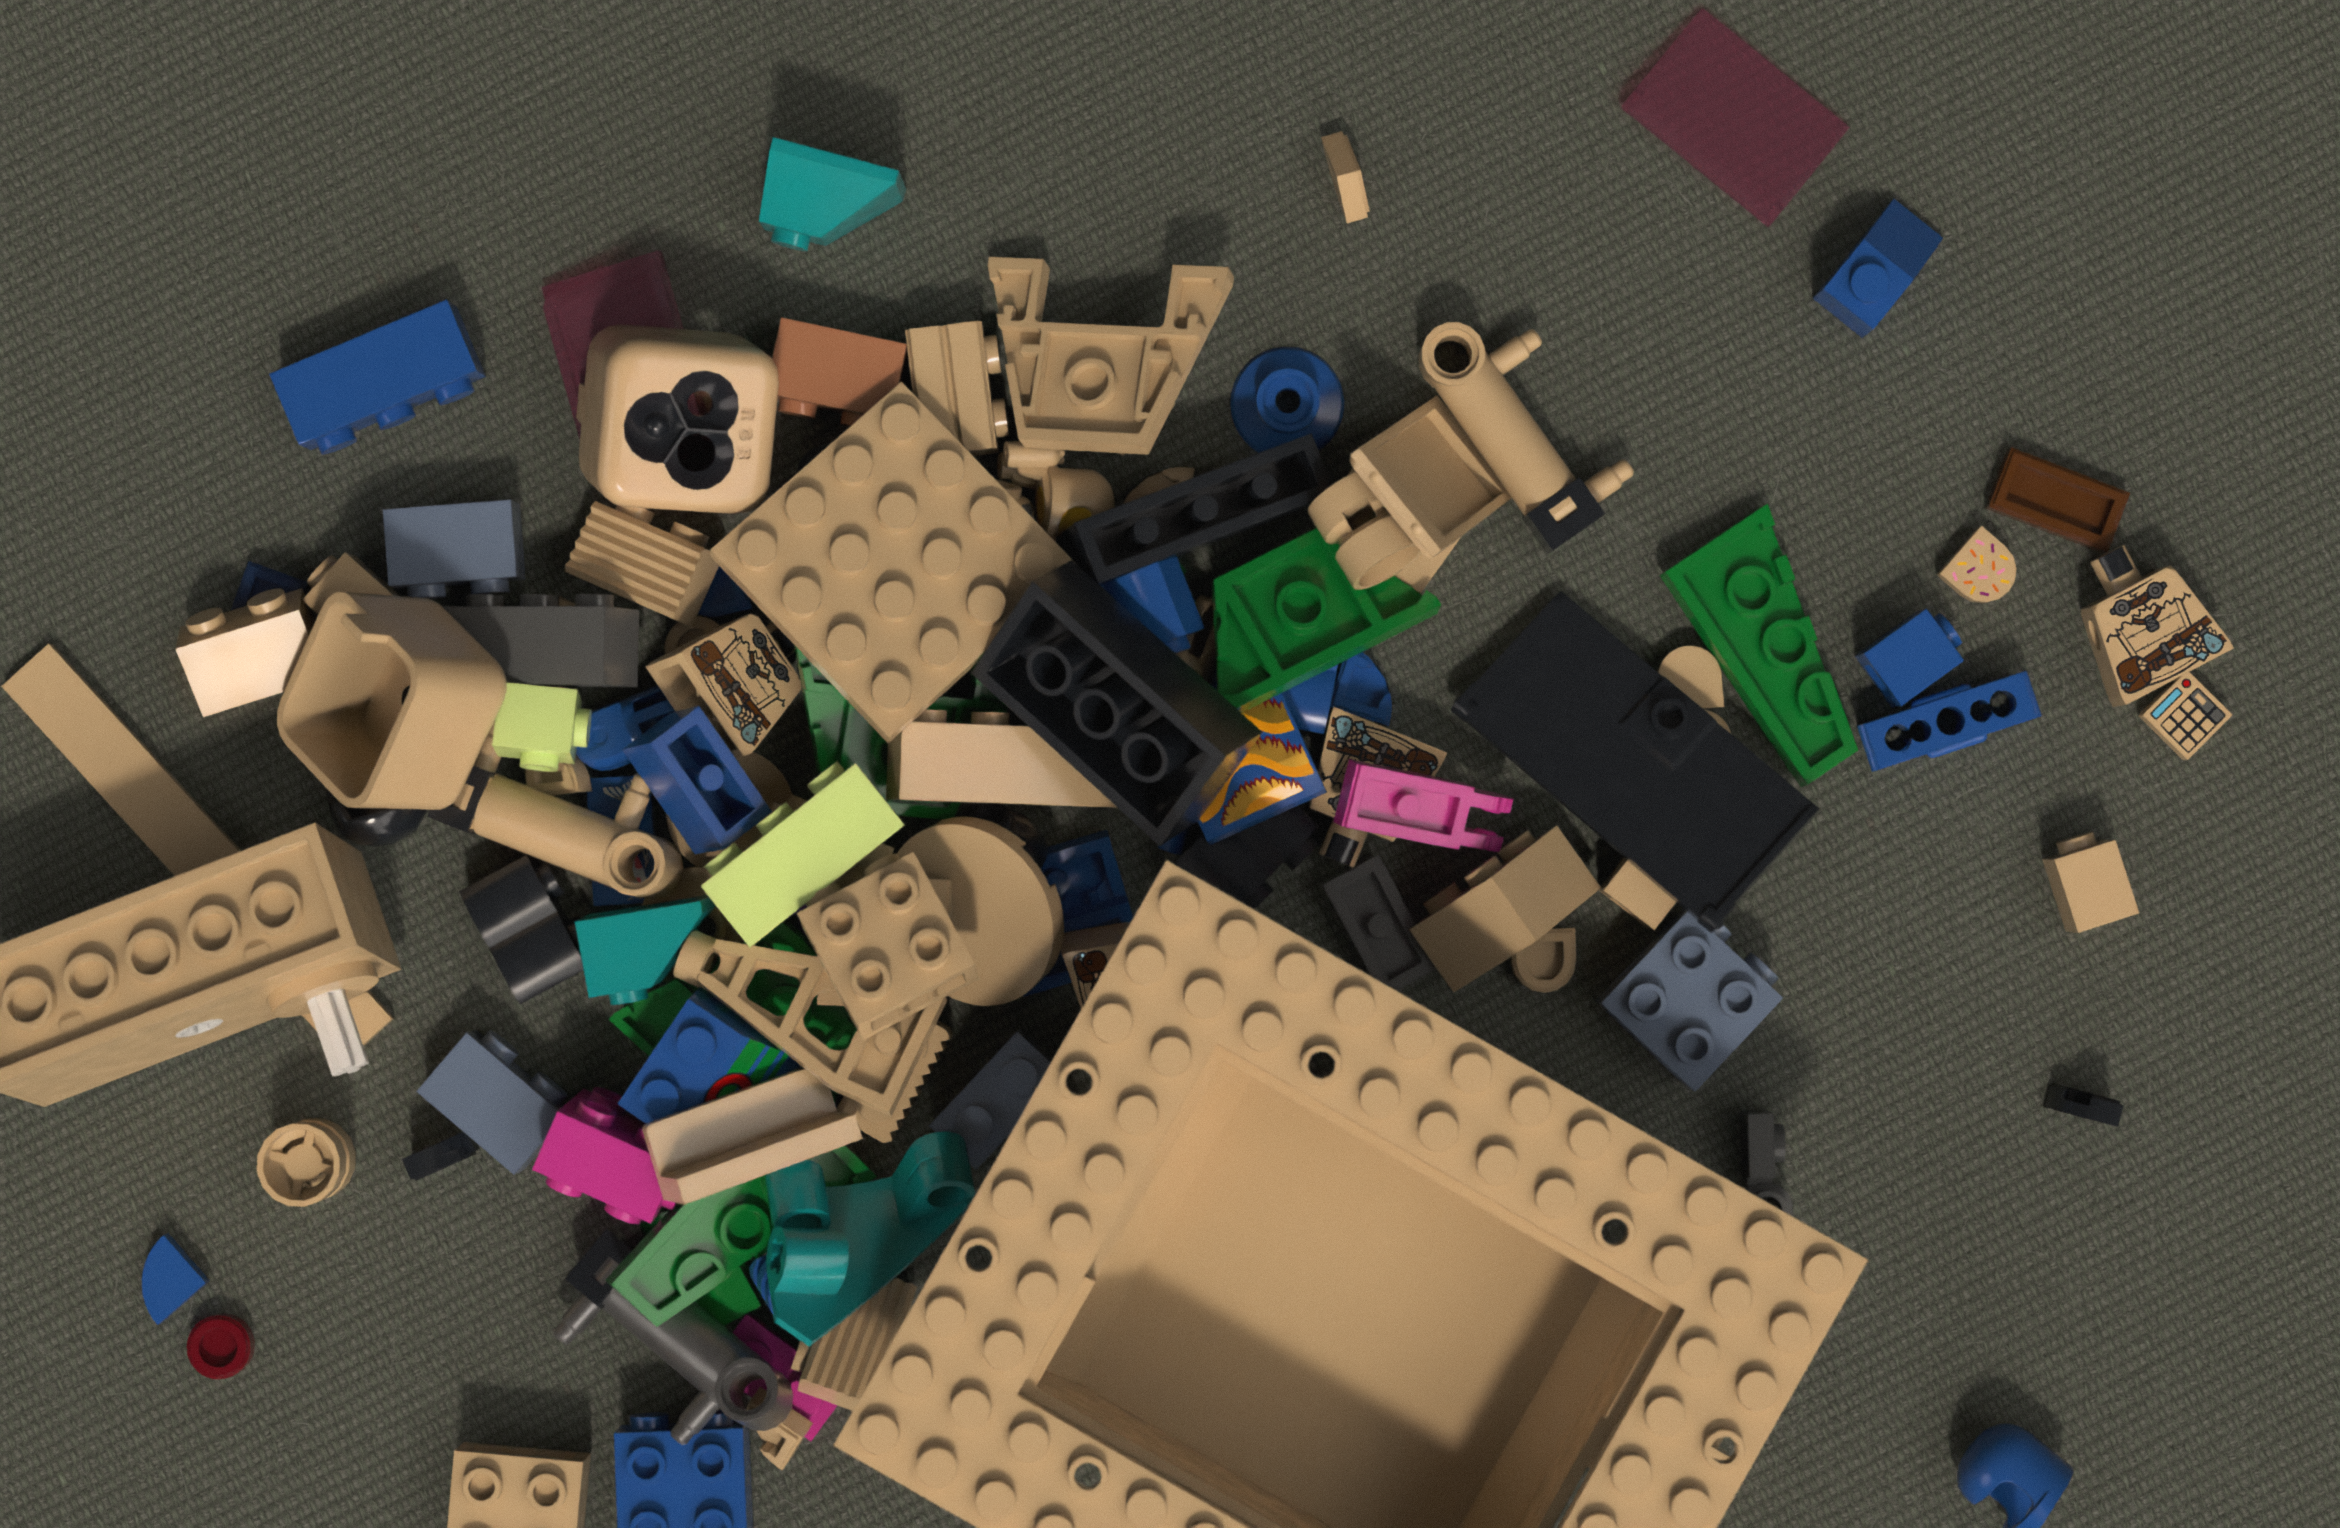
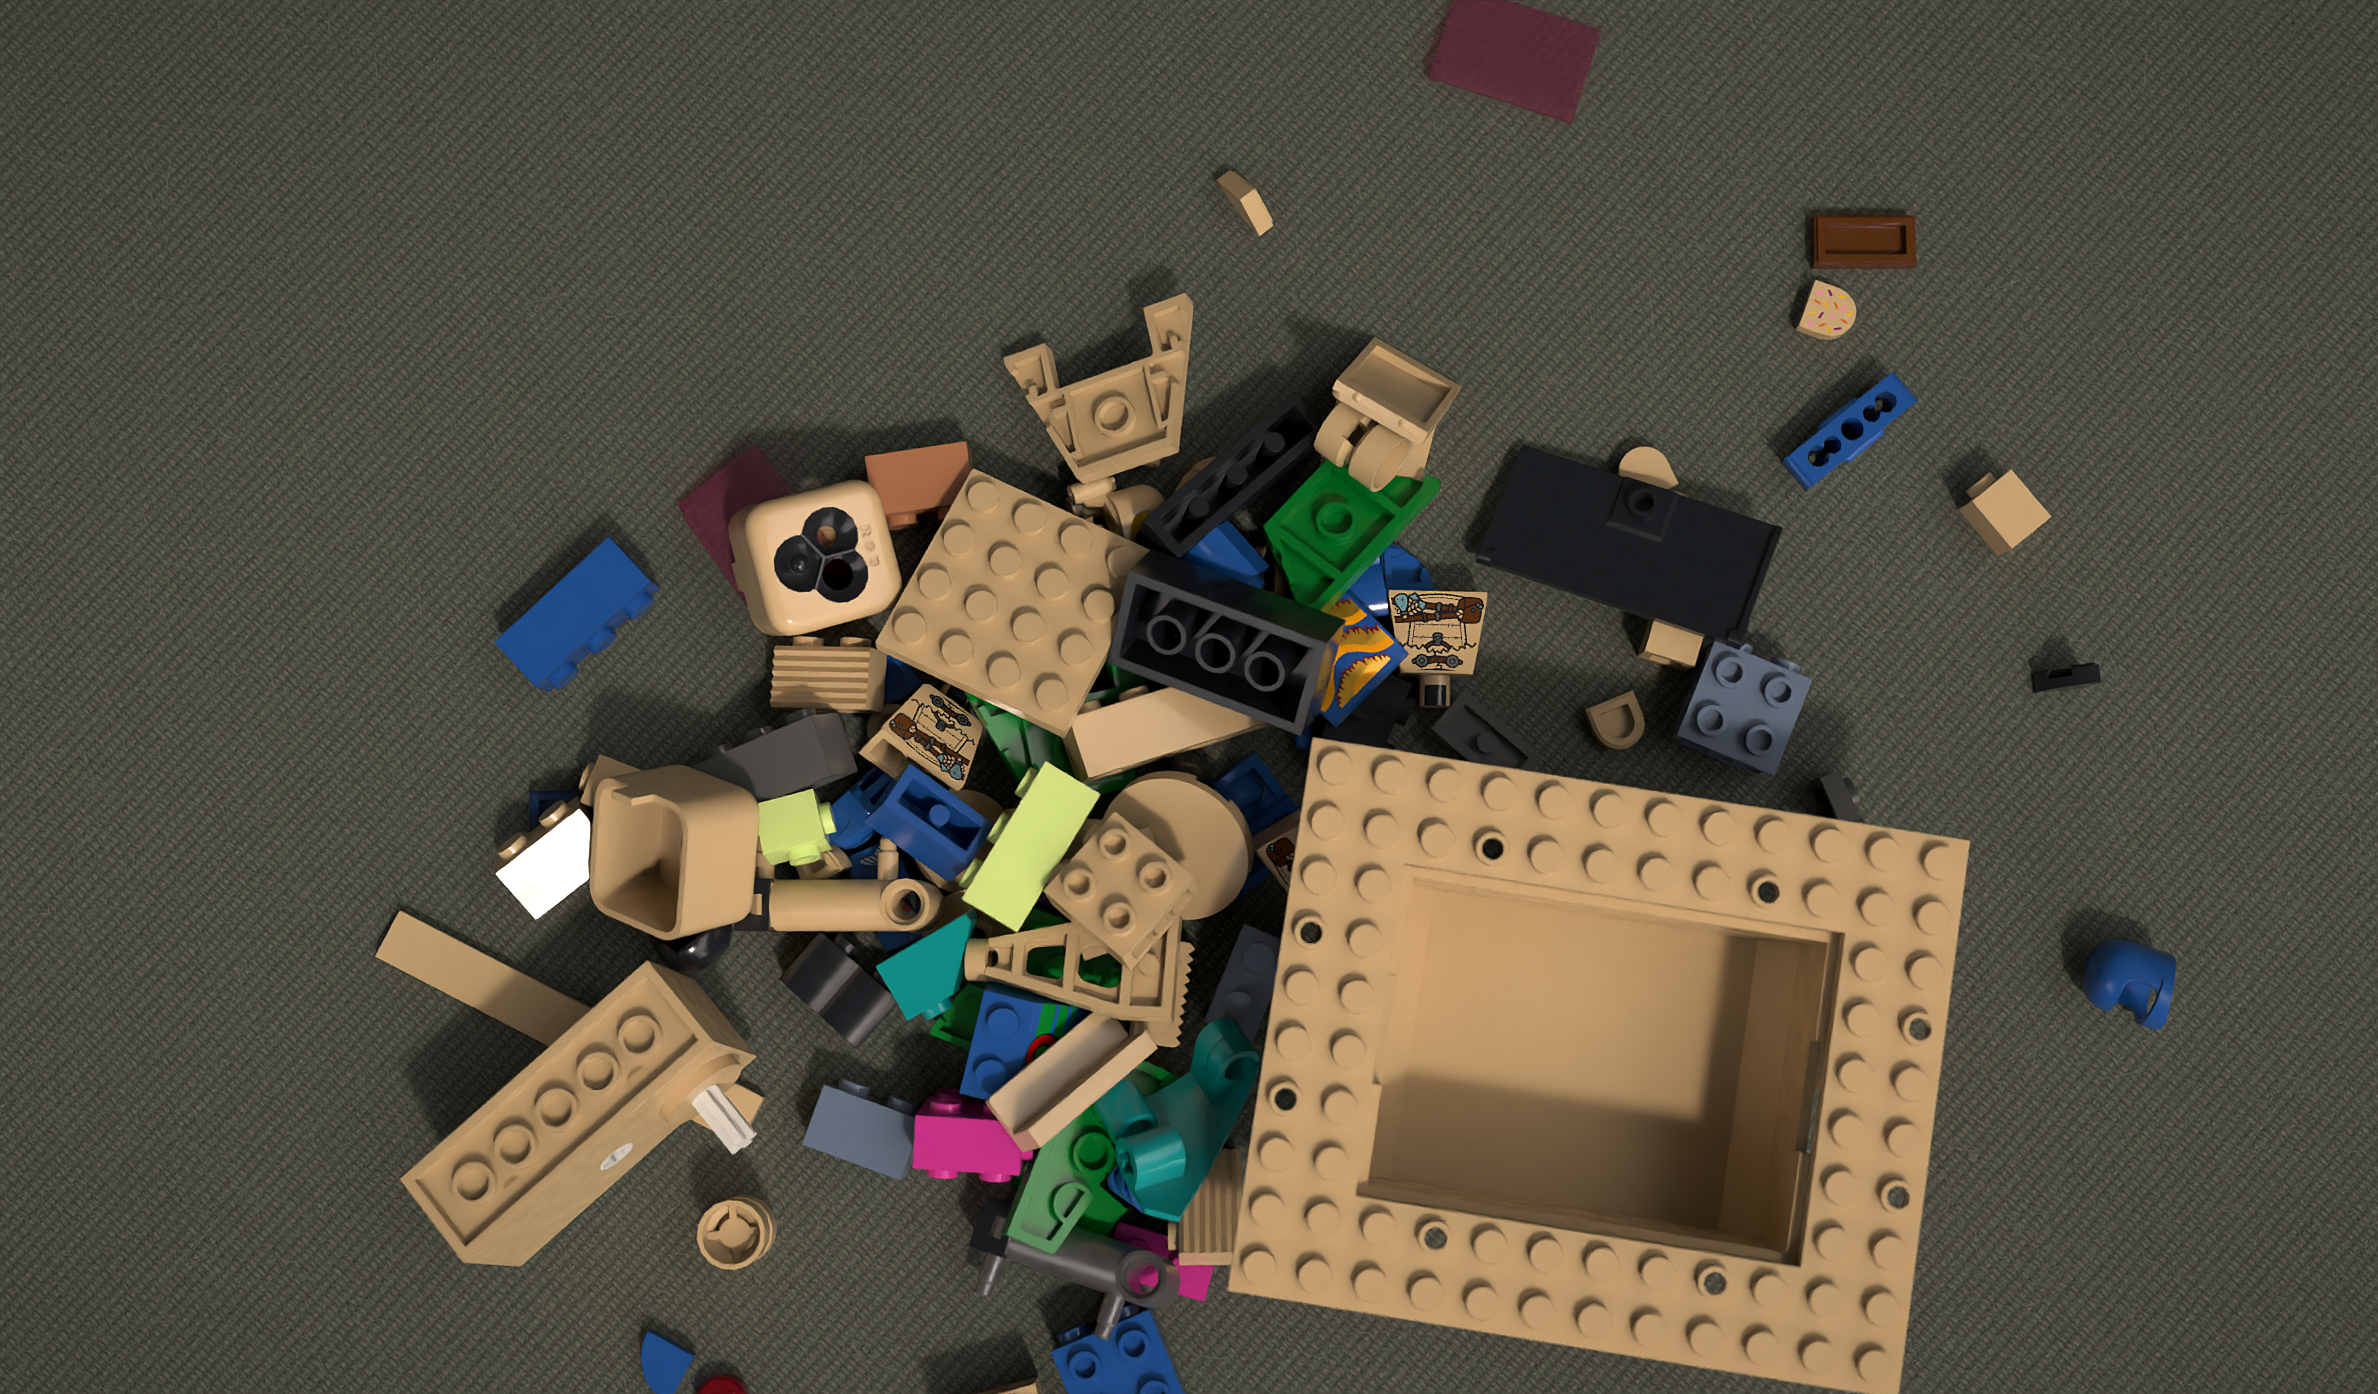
camera: 15 degrees left, 5 degrees down
sand blue brick [383,500,526,599] -> none
black tile [402,1132,479,1181] -> none
tan tile [746,1387,813,1471] -> none
teal slope [759,137,906,252] -> none
tan brick [905,321,1009,456] -> none
blue piece [1230,347,1344,453] -> none
dark pink hinge [1333,759,1514,852] -> none
tan brick [1410,825,1601,992] -> none
tan piece [1418,322,1634,554] -> none
green wing [1659,503,1858,787] -> none
blue slope [1813,199,1943,338] -> none
blue brick [1855,609,1964,708] -> none
torso [2080,545,2234,707] -> none
tan tile [2138,672,2232,760] -> none

